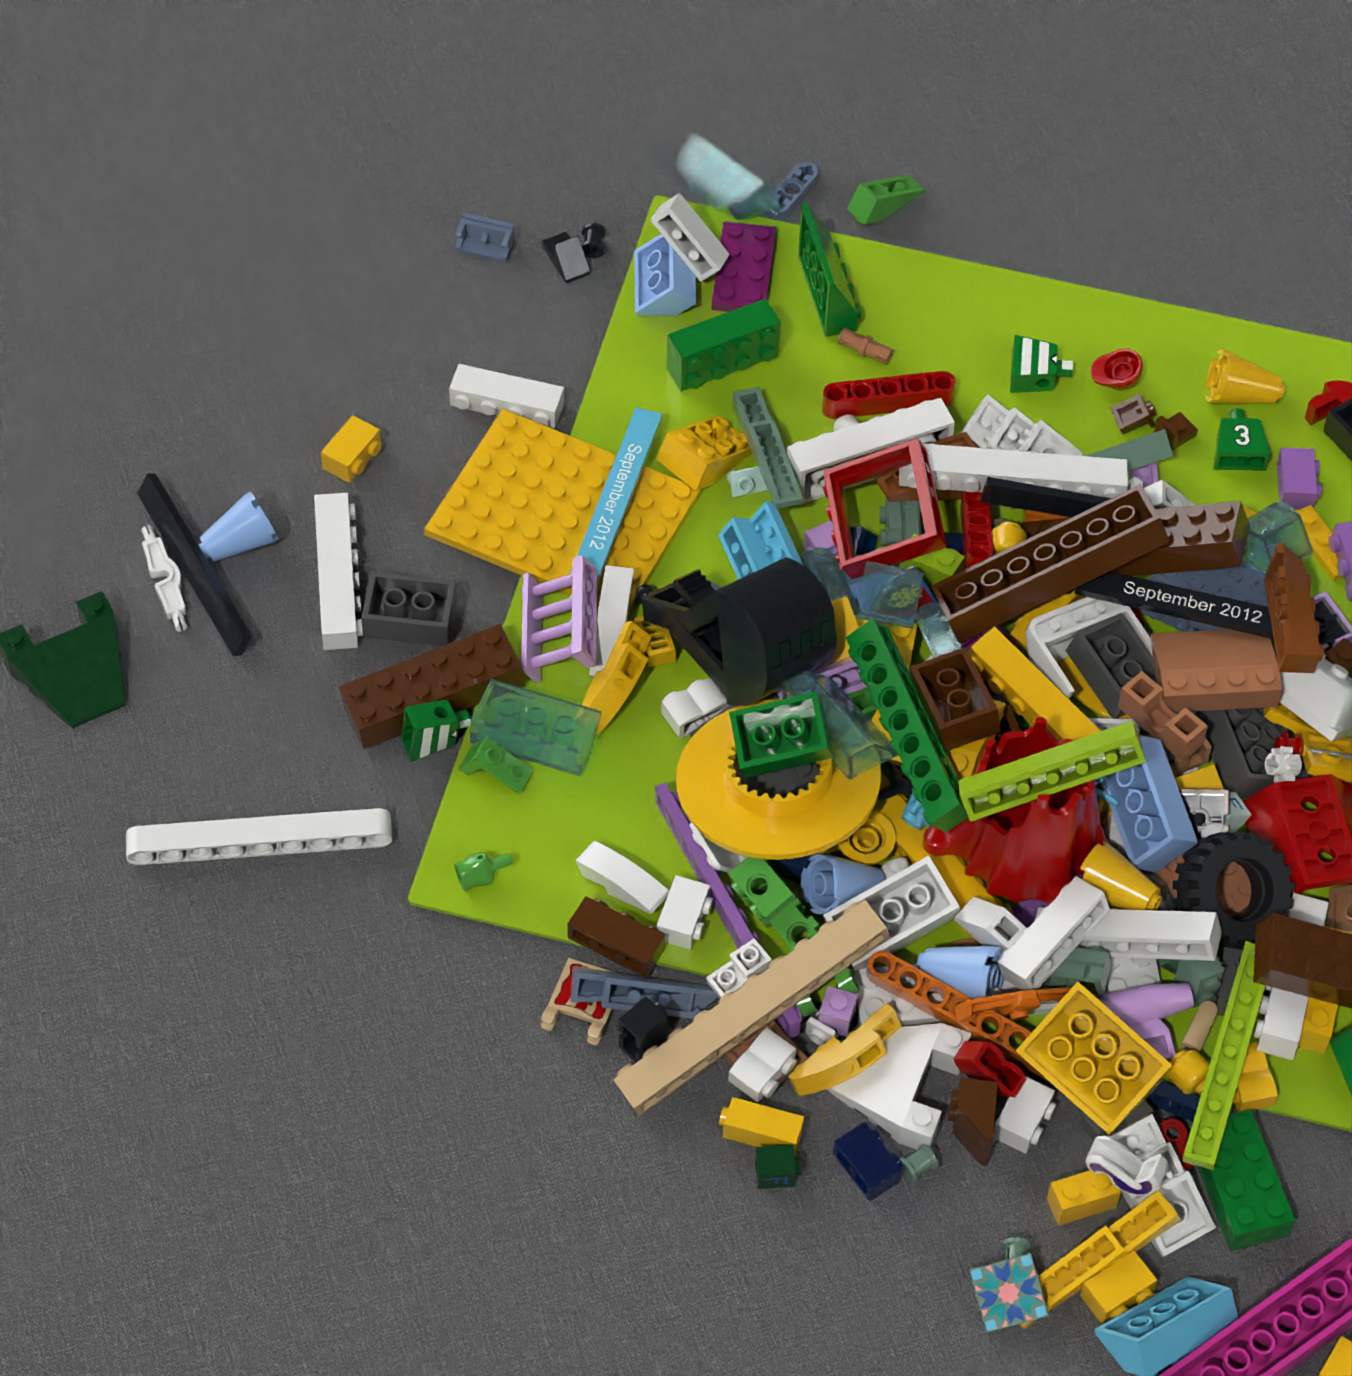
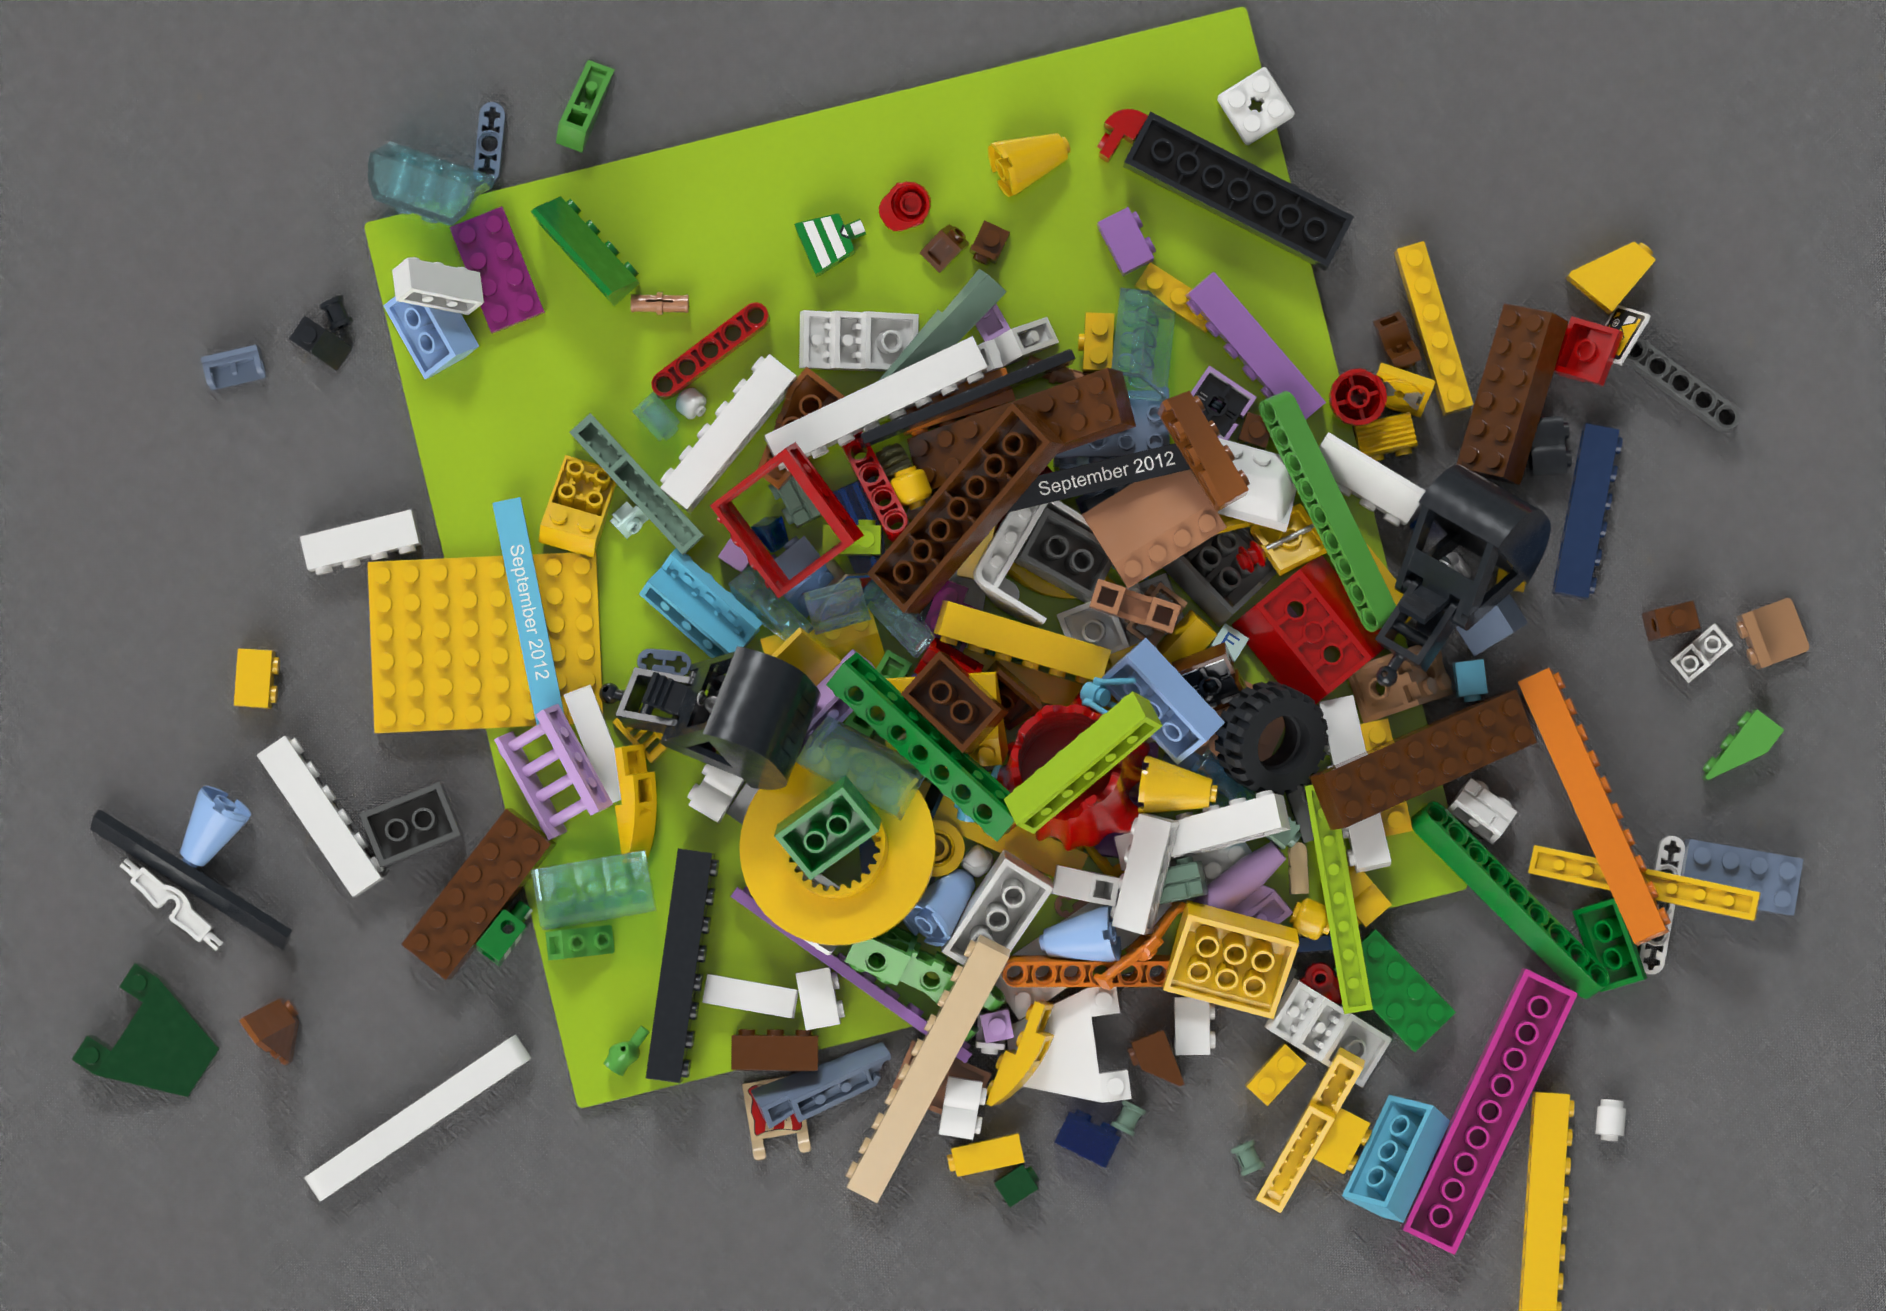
camera: 20 degrees left, 30 degrees up
black brick [619,996,667,1063] -> none
green brick [667,298,781,392] -> none
white slope [706,938,772,998] -> none
red brick [953,1041,1026,1097] -> none
tile [969,1253,1049,1333] -> none
white animal [1085,1136,1168,1196] -> none
green torso [1213,408,1270,471] -> none
white gear [1265,746,1302,782] -> none
none -> dark orange wedge [239,998,299,1065]
none -> clear light blue slope [632,392,680,441]
none -> black brick [646,848,719,1083]

